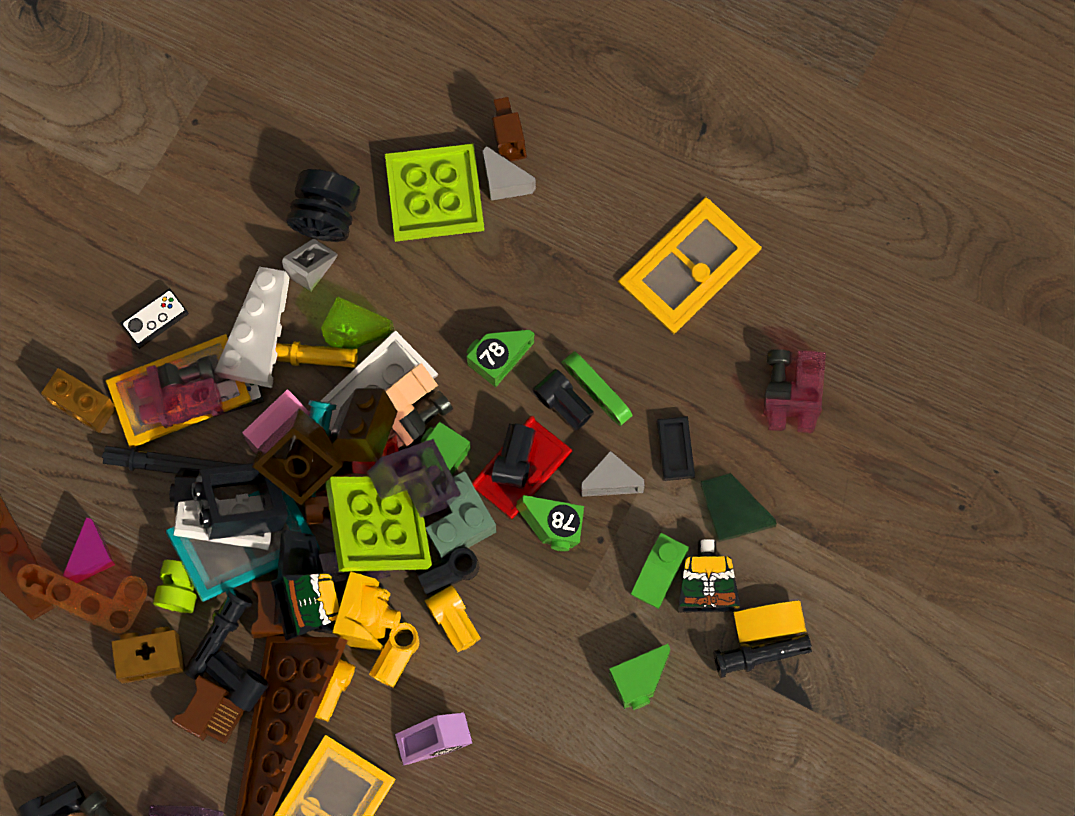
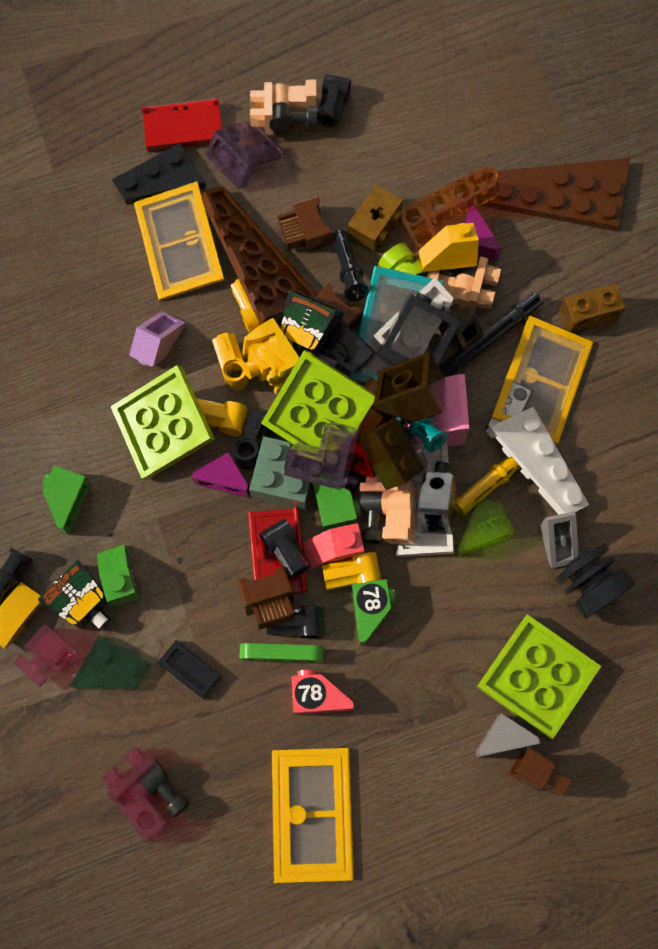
camera: 135 degrees right, 0 degrees up
tile [120,288,189,349] -> none
clear pink hips [133,356,225,428] -> none
black piece [206,650,269,712] -> none
bright green slope [516,495,584,551] -> none
light grey slope [581,451,644,497] -> none
none -> clear pink brick [14,624,77,687]
none -> lime plate [111,365,215,480]
none -> magenta slope [192,453,250,498]
none -> reddish brown piece [237,566,294,630]
none -> slope [291,670,354,715]
none -> coral slope [303,523,364,570]
none -> yellow piece [322,552,382,591]
none -> black torso [418,461,456,535]
none -> yellow slope [419,223,479,272]
none -> light nougat hips [427,257,501,313]

